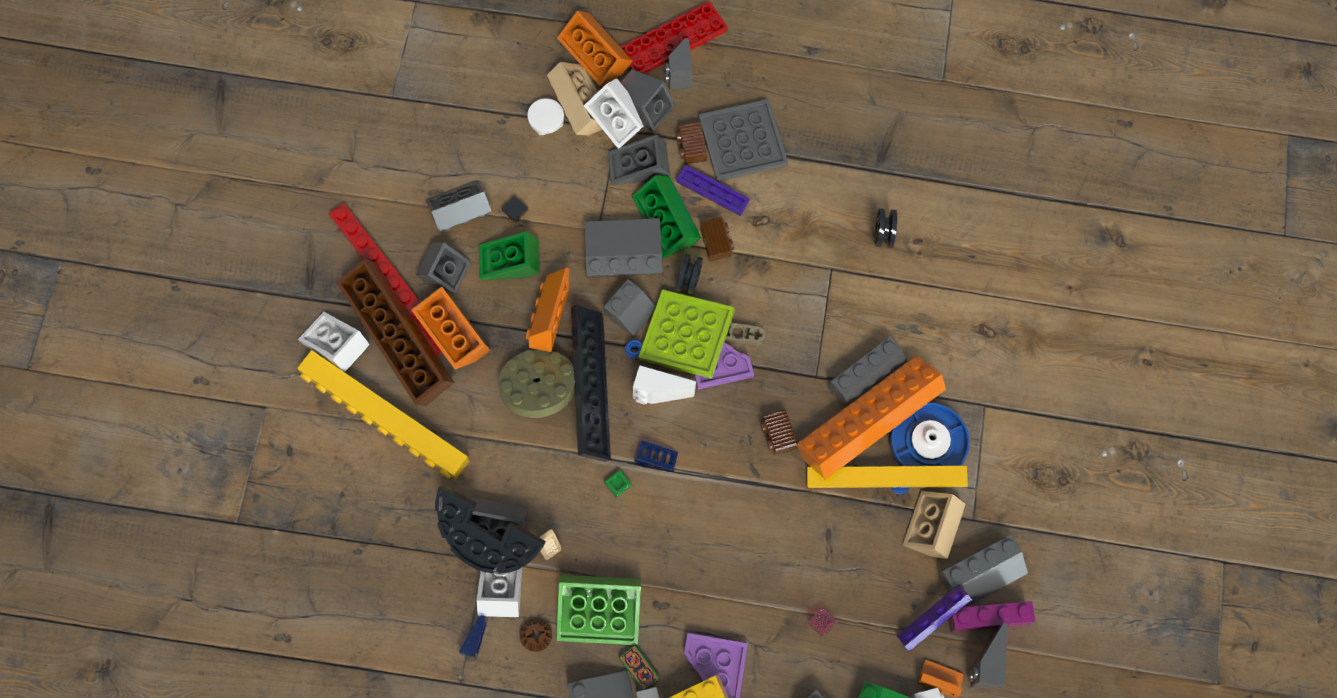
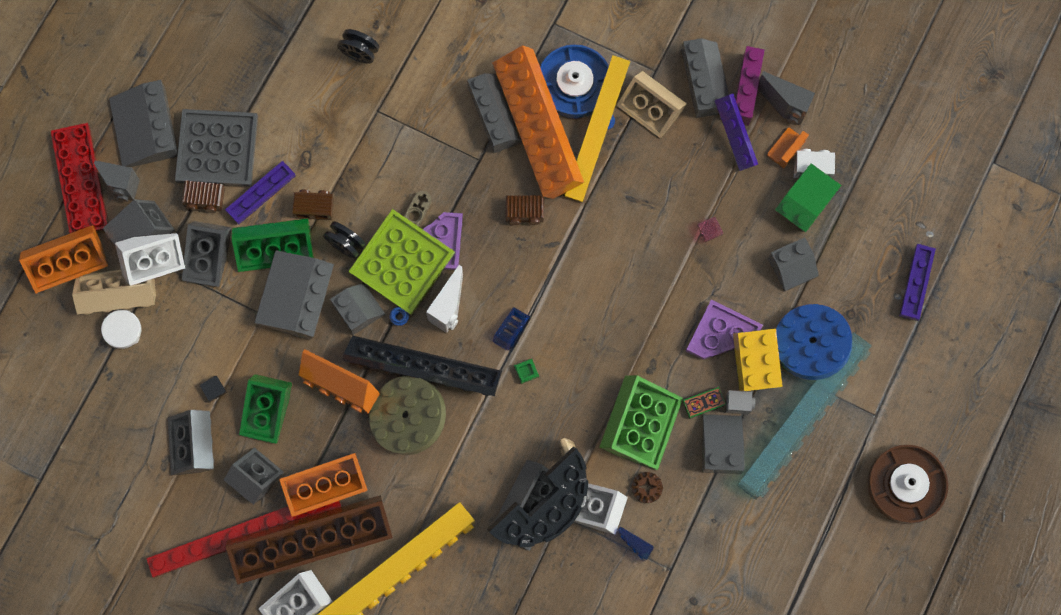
camera: 75 degrees left, 5 degrees up
none -> dark grey slope [109,80,178,167]

